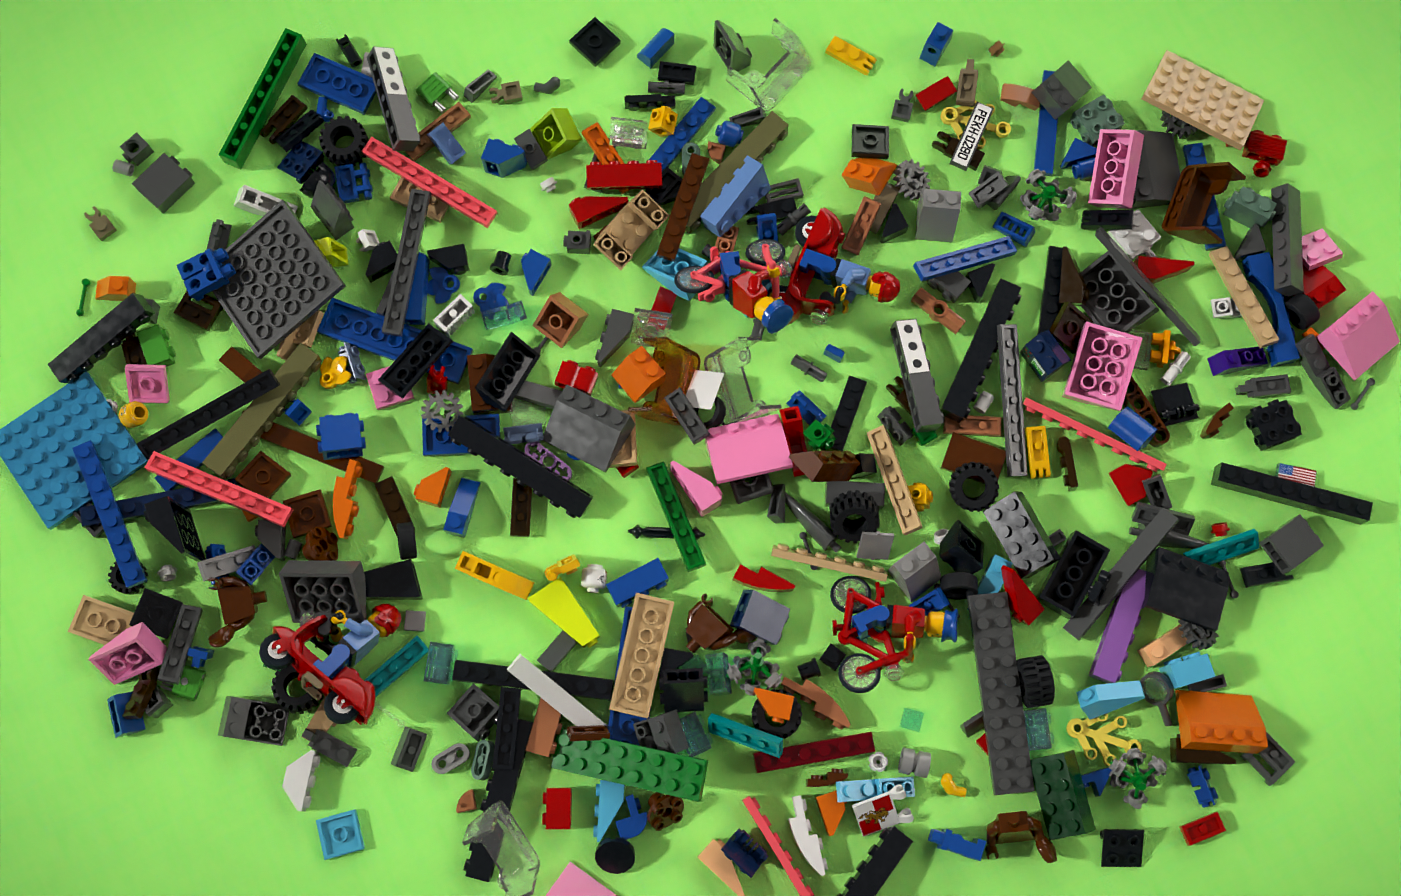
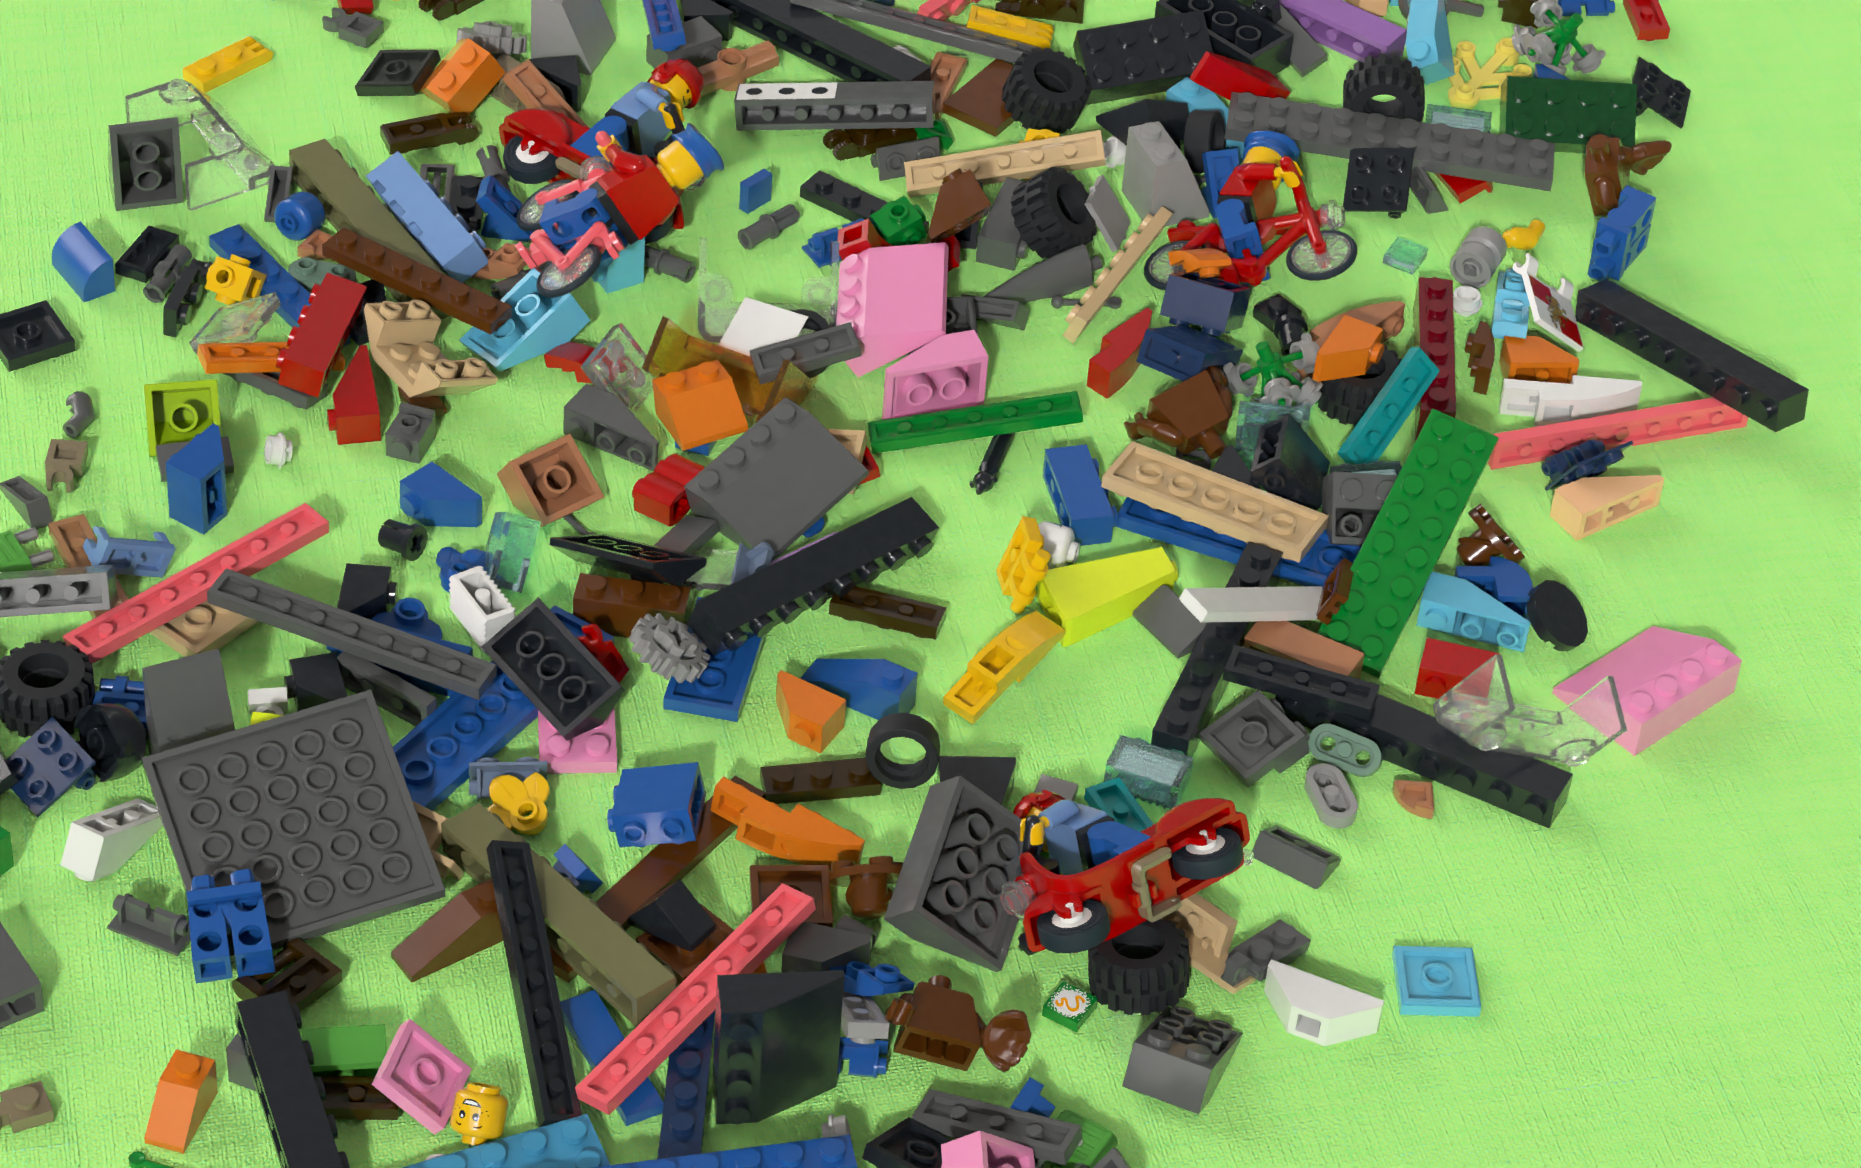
camera: 75 degrees left, 35 degrees down
none -> dark brown hinge [380,111,479,155]
none -> black slope [627,879,716,952]
none -> dark blue brick [1160,271,1252,336]
none -> orange slope [1168,248,1232,278]
none -> black hinge [1342,148,1415,219]

